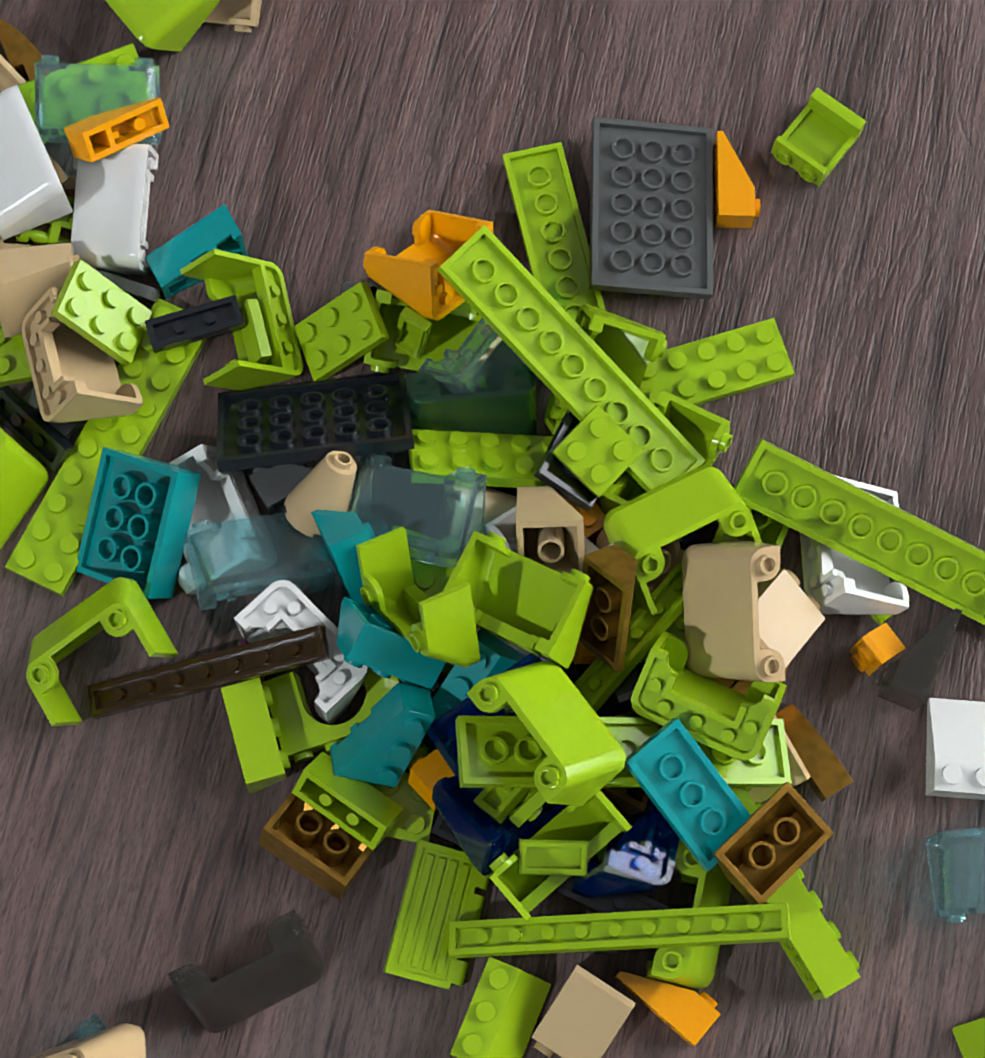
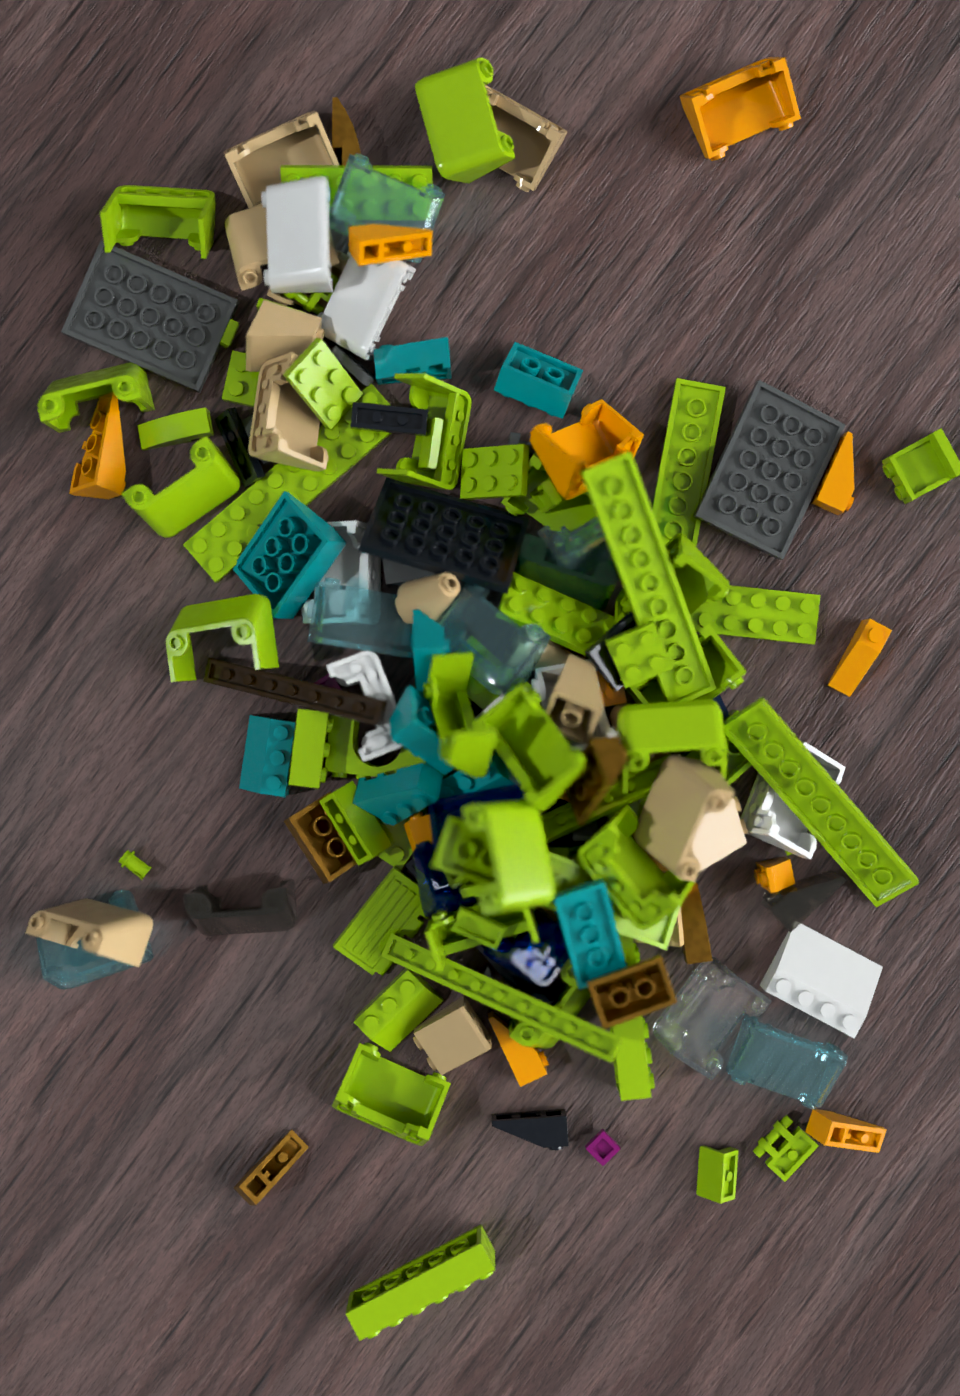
camera: 25 degrees right, 15 degrees up
none -> lime pin [118,850,152,880]
none -> teal slope [239,715,296,797]
none -> teal slope [494,342,583,419]
none -> clear windscreen [653,956,772,1081]
none -> light orange slope [827,618,892,697]

